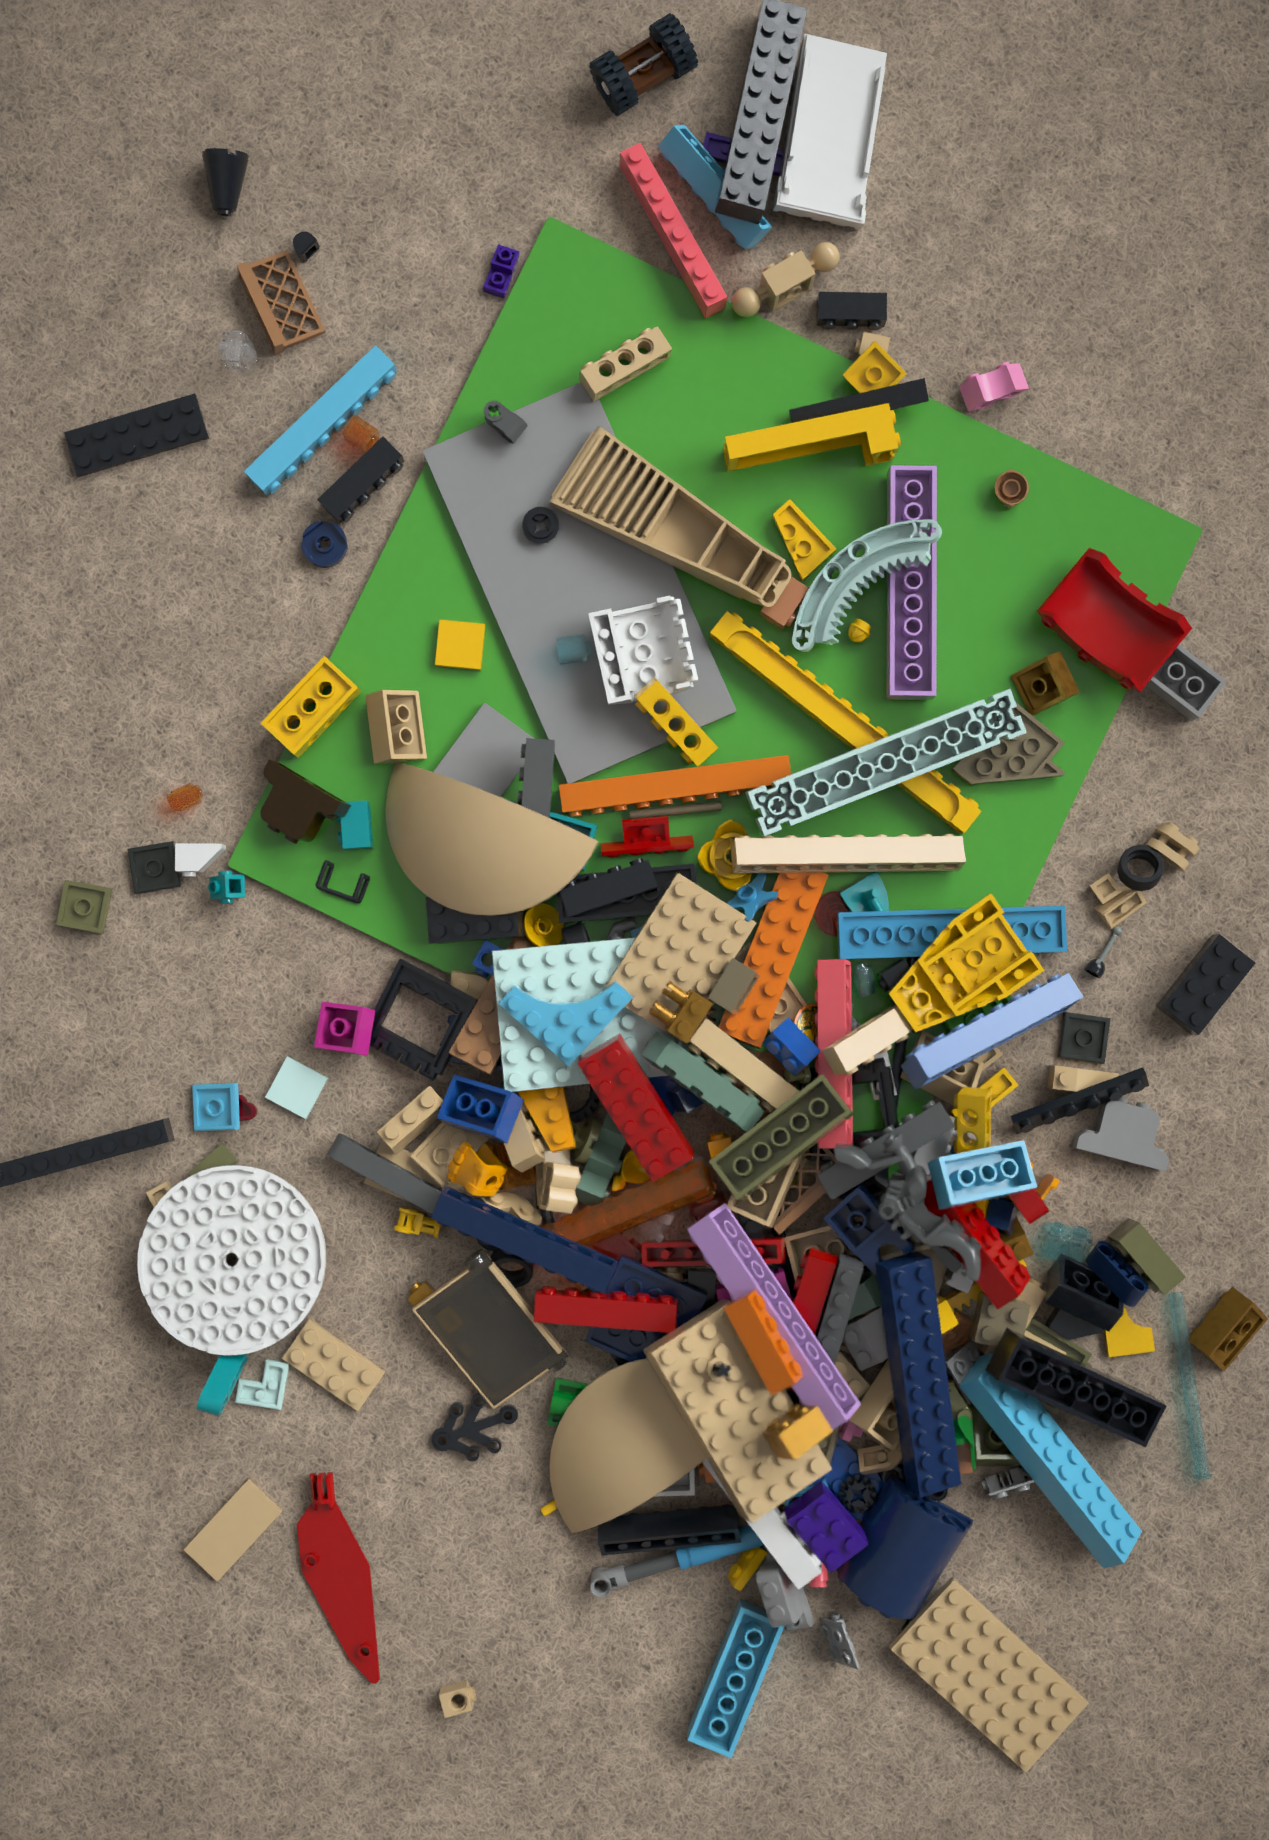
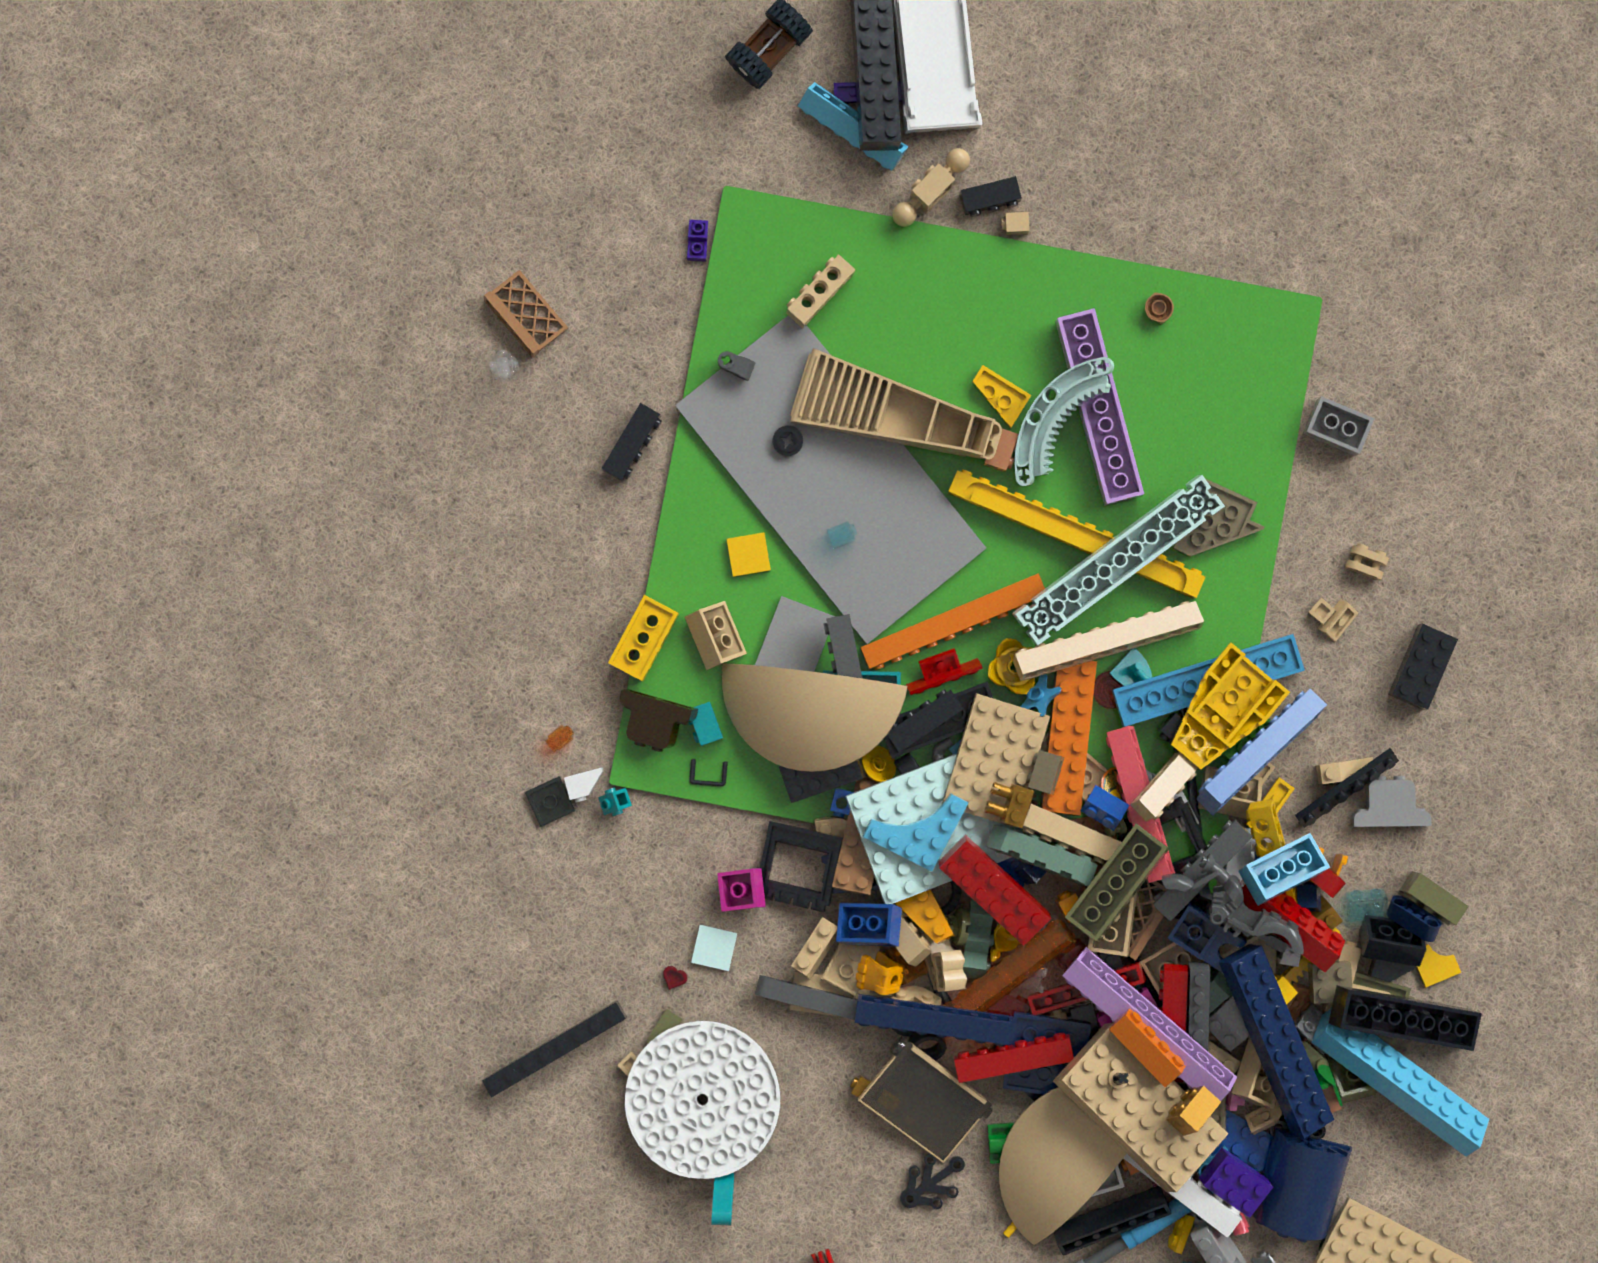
camera: 10 degrees left, 0 degrees up
olive plate [56,880,112,934] -> none
black plate [64,393,209,477] -> none
medium azure tile [192,1083,240,1131] -> none
black cone [202,148,249,216] -> none
light aqua tile [235,1359,289,1410] -> none
medium azure brick [244,345,397,496] -> none
tan plate [282,1319,385,1411] -> none
black brick [293,232,320,262] -> none
dark blue plate [301,521,348,568] -> none
clear orange brick [342,414,380,452] -> none
yellow connector [394,1206,441,1239] -> none
white slope [588,596,698,705] -> none
coral brick [619,143,727,319] -> none
dark tan bar [629,801,722,819] -> none
yellow brick [634,677,718,766] -> none
yellow brick [723,403,901,472] -> none
black tile [789,378,929,423] -> none
black gear [839,1475,876,1513] -> none
yellow hinge [842,341,907,393] -> none
yellow plate [848,619,871,642] -> none
clear light blue brick [851,962,877,997] -> none
bright pink brick [959,362,1029,412] -> none
light grey hinge [981,1466,1034,1500] -> none
pearl gold slope [1011,651,1080,716] -> none
red panel [1037,548,1192,692] -> none
pearl dark grey tile [1058,1012,1111,1064] -> none
hinge [1084,926,1122,979] -> none
black tyre [1117,845,1164,891] -> none
clear light blue axle [1169,1292,1212,1480] -> none
pearl gold slope [1188,1287,1268,1372] -> none

